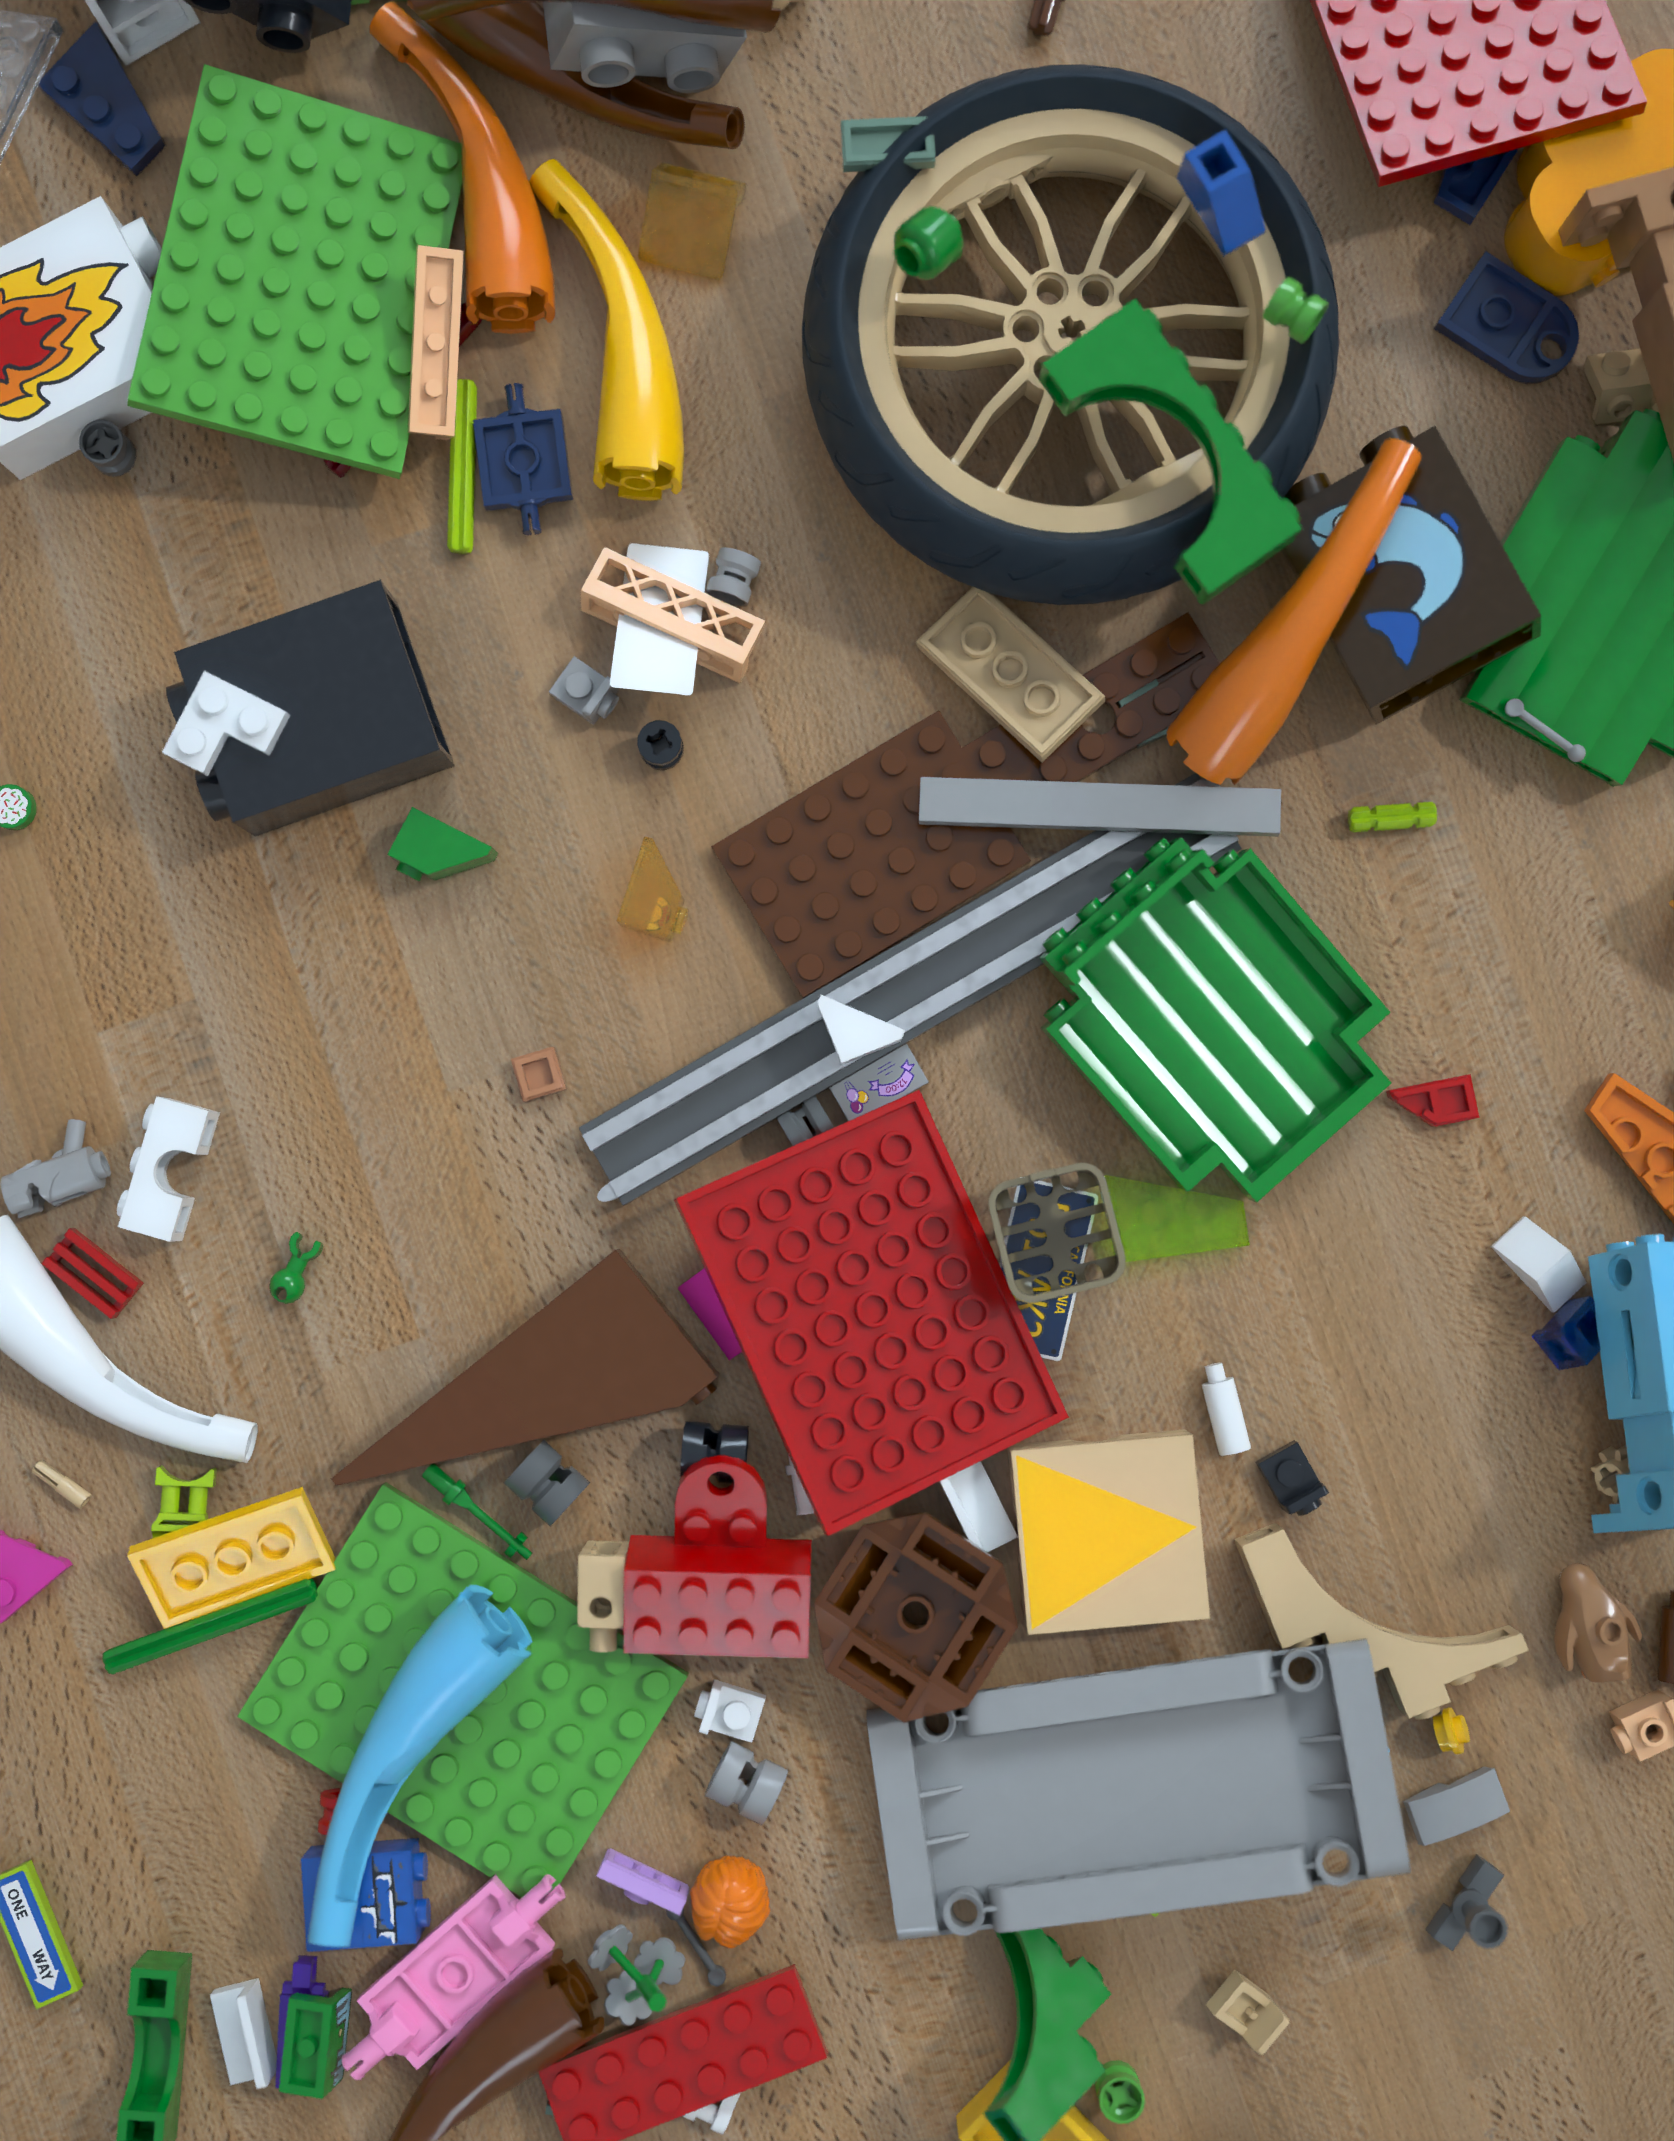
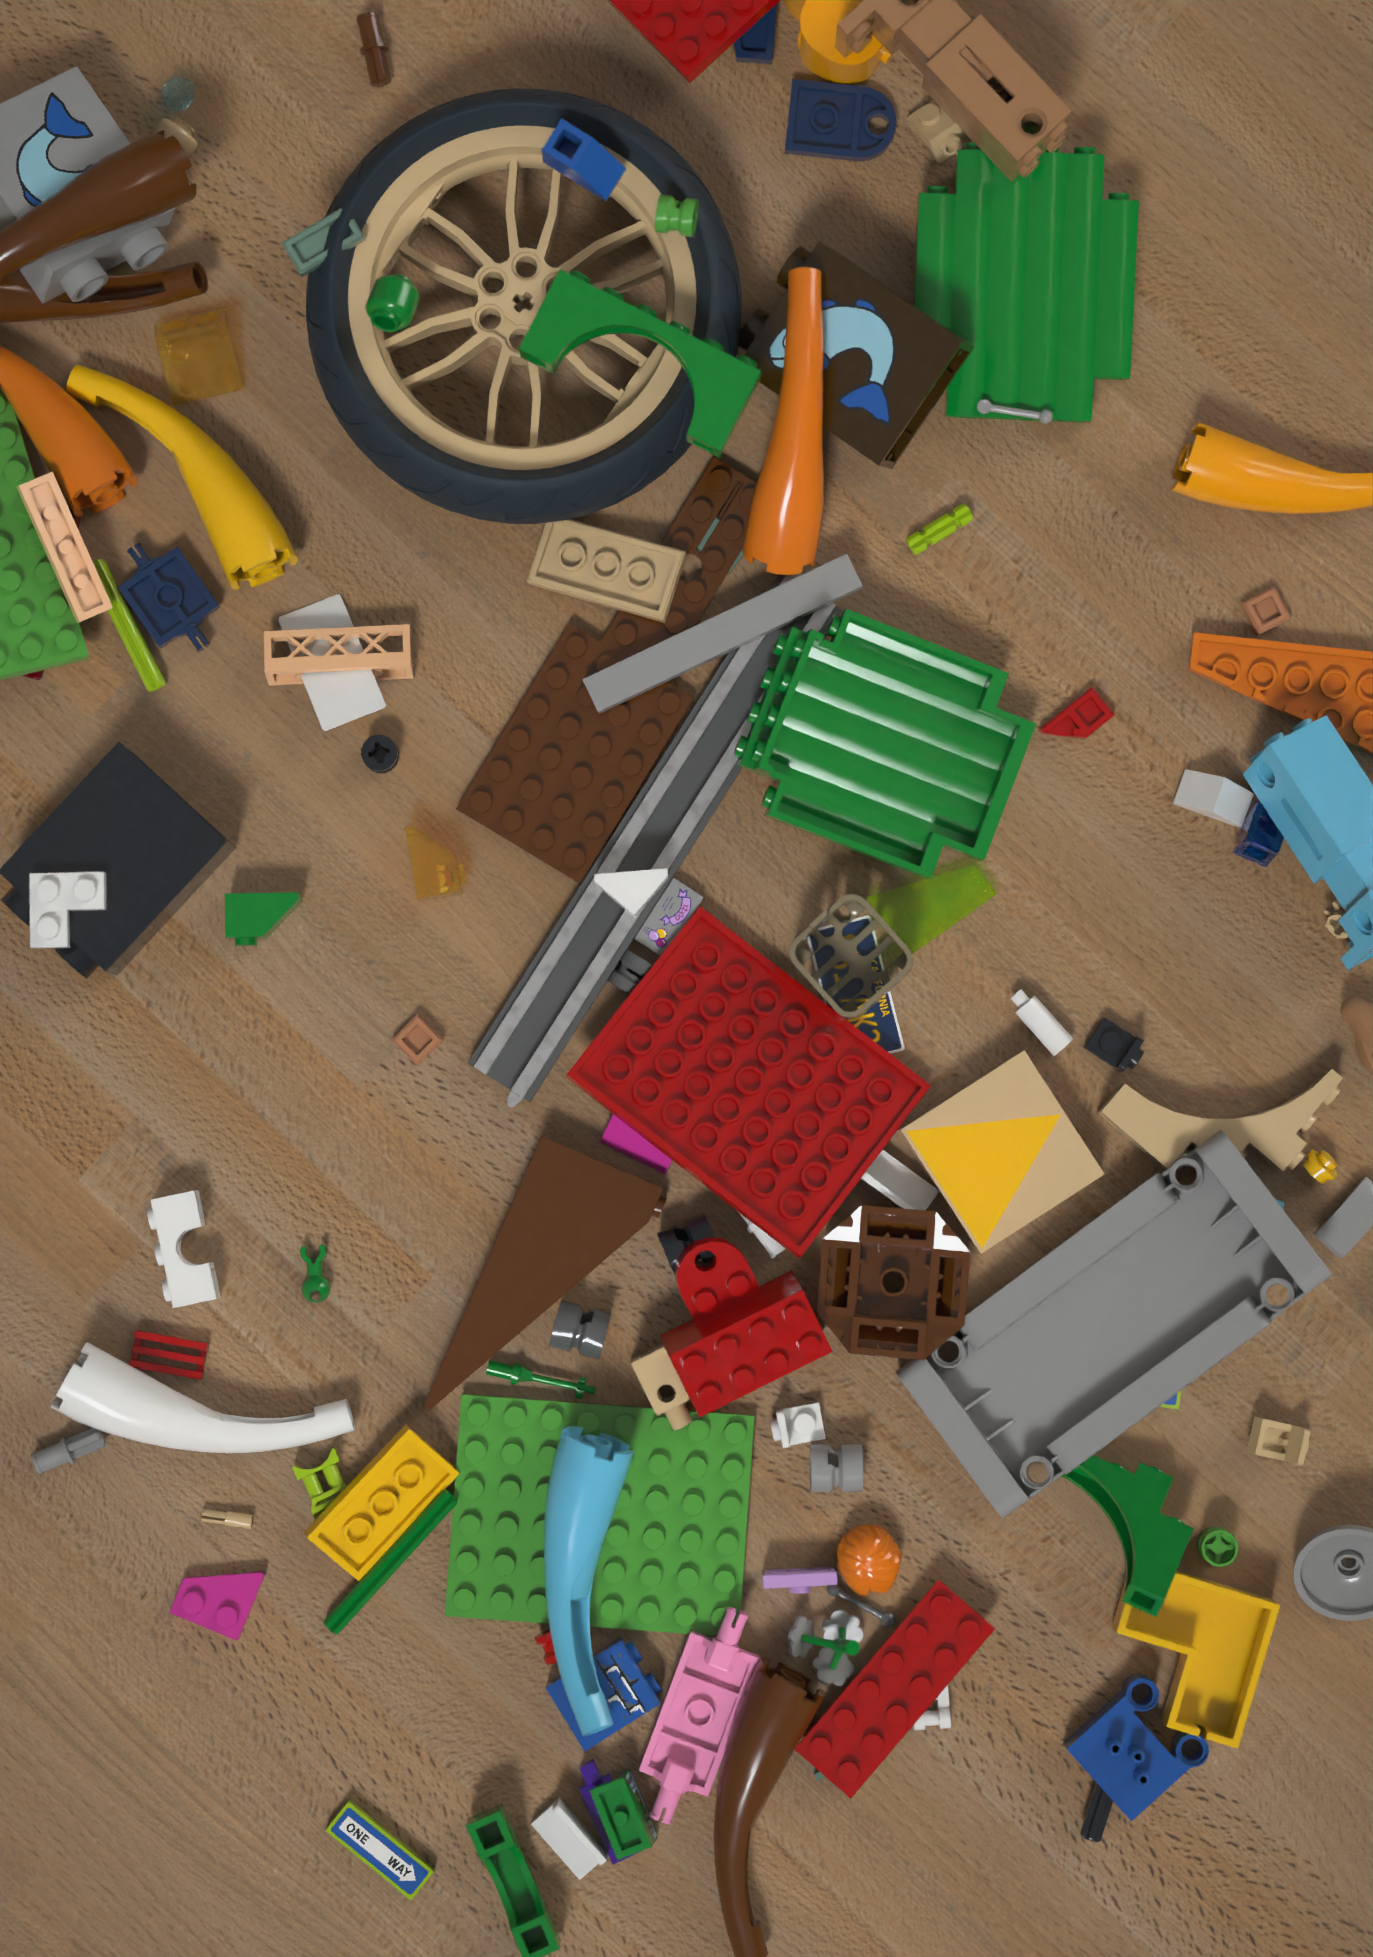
camera: 30 degrees left, 0 degrees up
light grey piece [1,1119,111,1219] -> none
light grey bracket [549,656,619,725] -> none
light grey wheel [706,547,761,606] -> none

